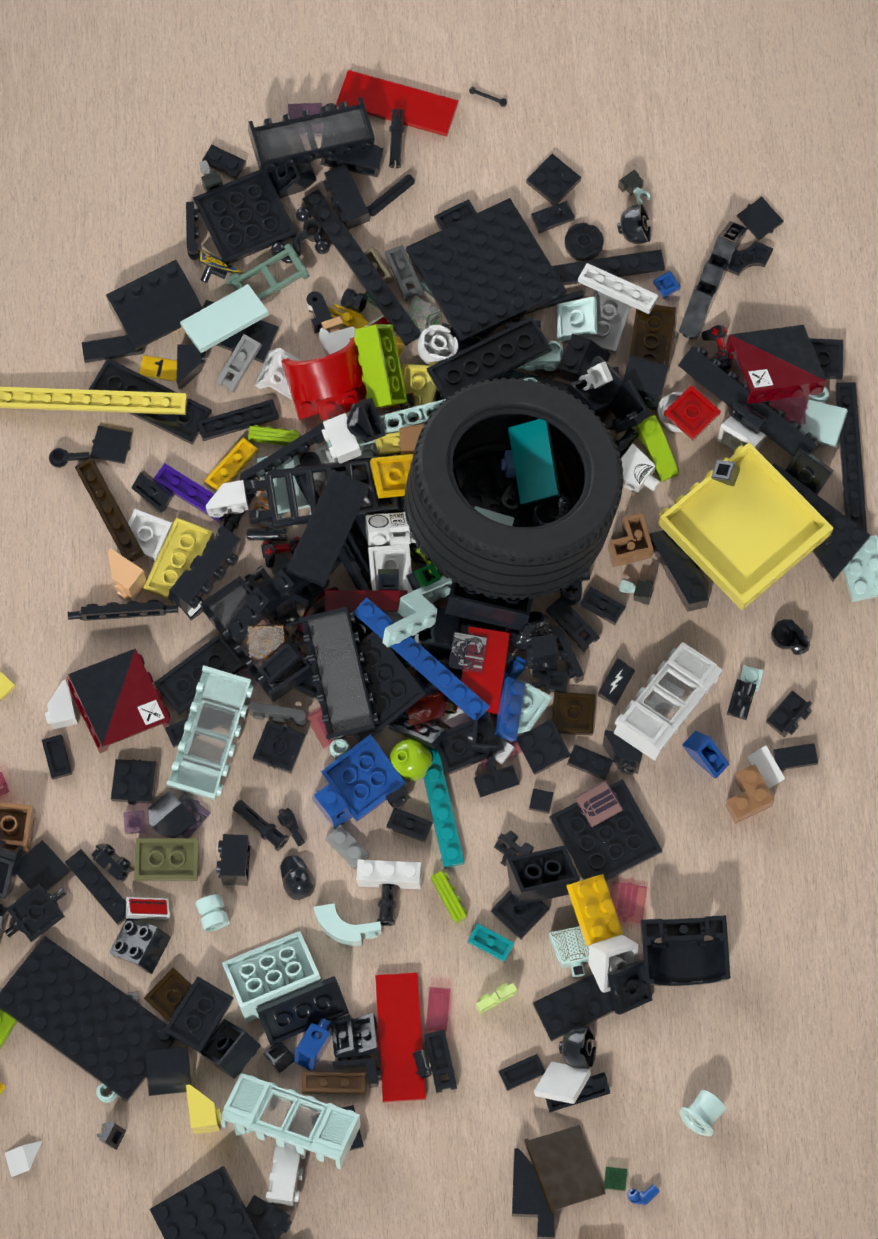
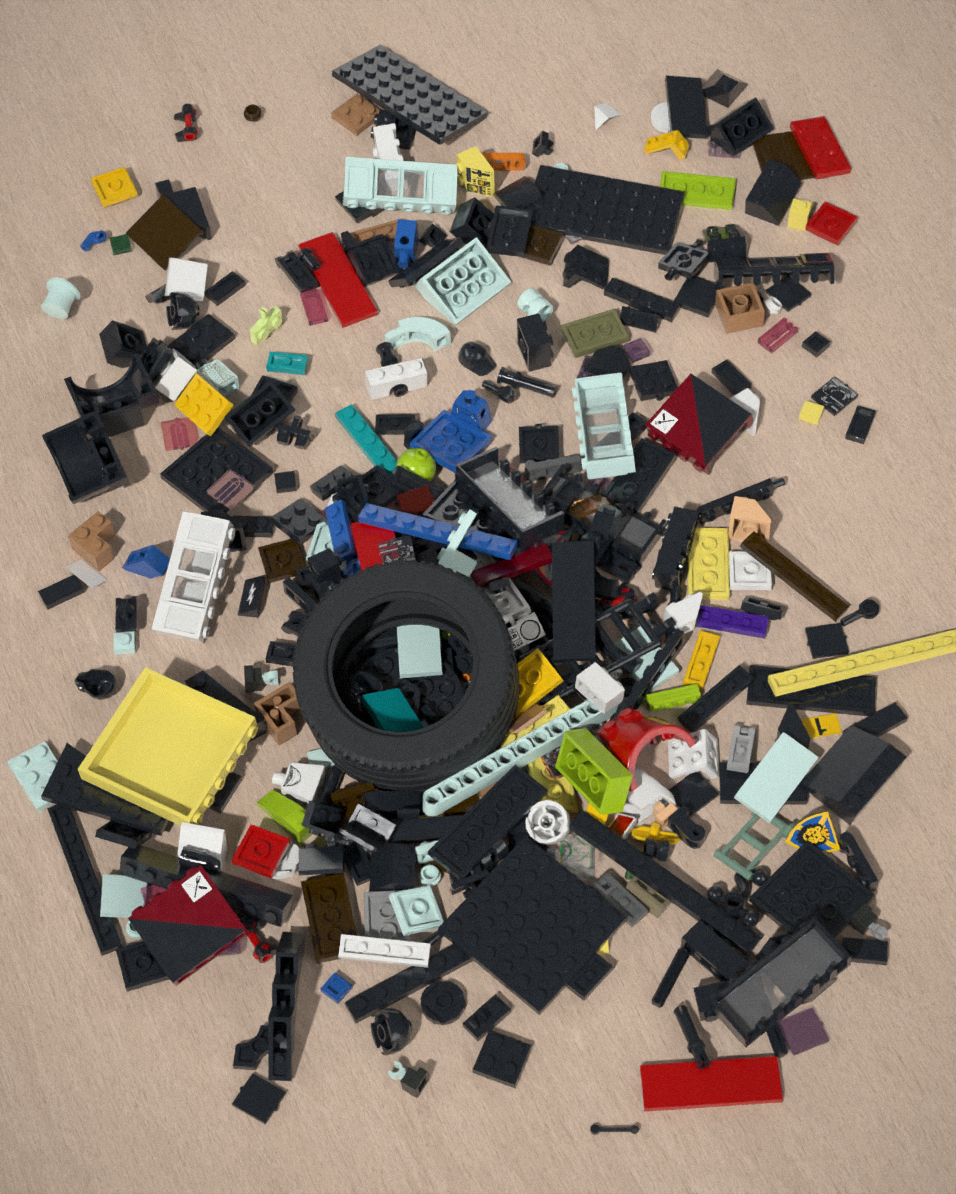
camera: 160 degrees right, 15 degrees down
slope [126,897,170,920] -> none
light grey plate [325,825,369,870] -> none
black slope [347,398,386,443] -> none
lime piece [431,870,468,924] -> none
white plate [579,362,613,391] -> none
slope [711,460,740,487] -> none
black bracket [766,690,813,738] -> none
none -> black piece [42,410,129,504]
none -> black slope [99,320,147,368]
none -> orange beam [482,152,526,171]
none -> black piece [669,772,719,817]

